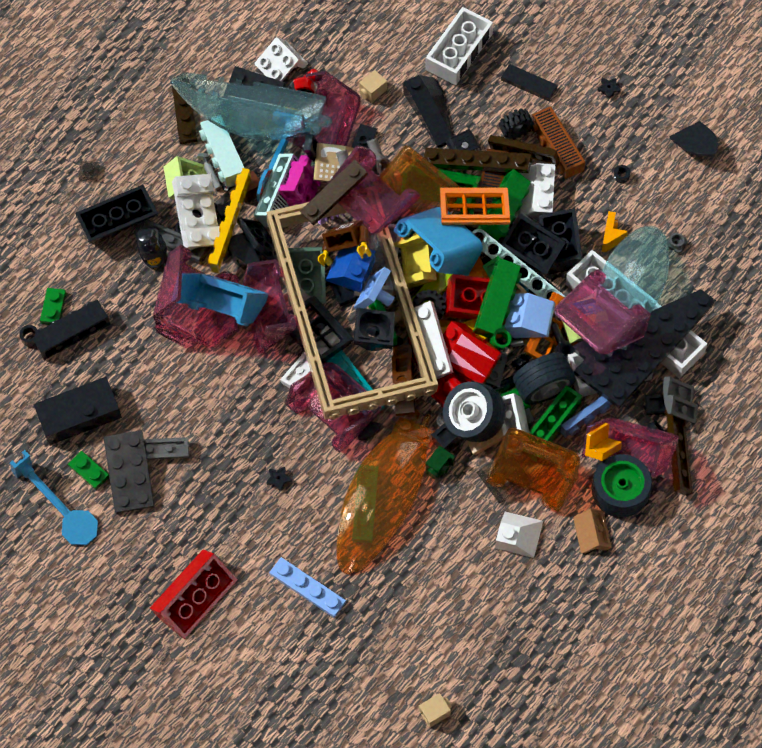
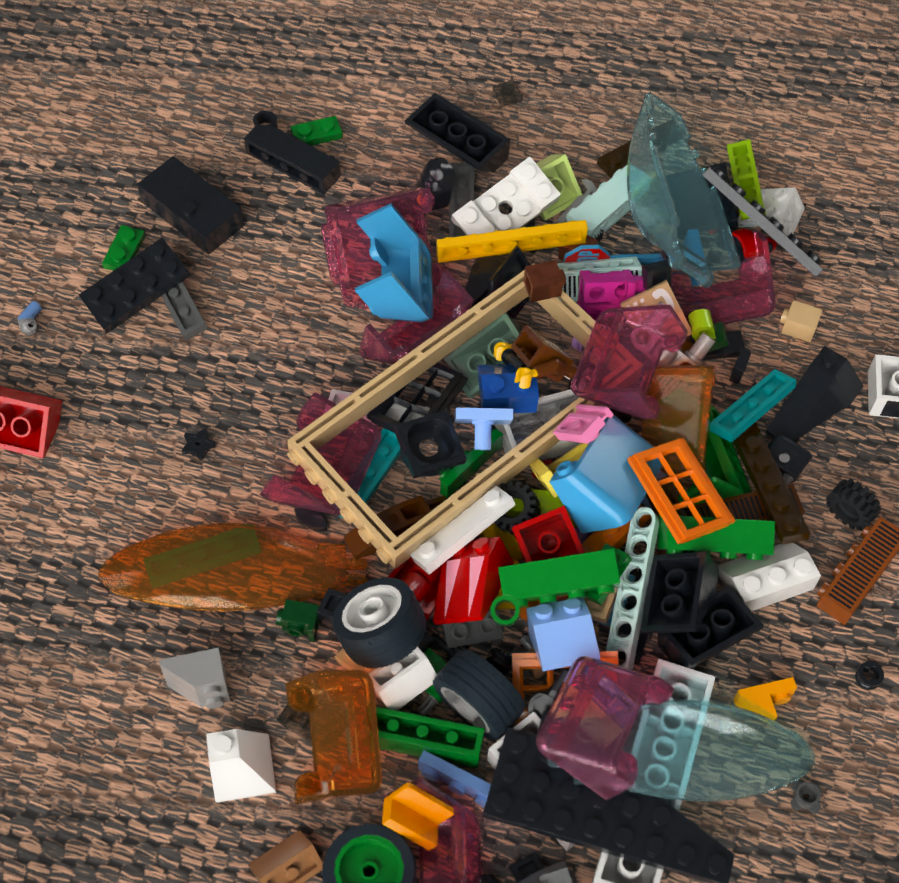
camera: 60 degrees right, 5 degrees down
dark azure piece [10,450,98,545] -> none
light blue plate [269,557,346,618] -> none
dark brown plate [300,160,368,226] -> none
dark brown plate [488,135,560,167] -> none
none -> arm [18,301,42,335]
none -> light grey slope [159,648,230,709]
none -> black piece [501,348,527,370]
none -> copper brick [523,260,566,303]
none -> bright pink plate [553,404,614,444]
none -> lime leg [688,309,729,352]
none -> plate [703,166,823,277]
none -> teal plate [710,369,797,443]
none -> lime slope [727,139,766,220]
none -> black tile [729,348,751,384]

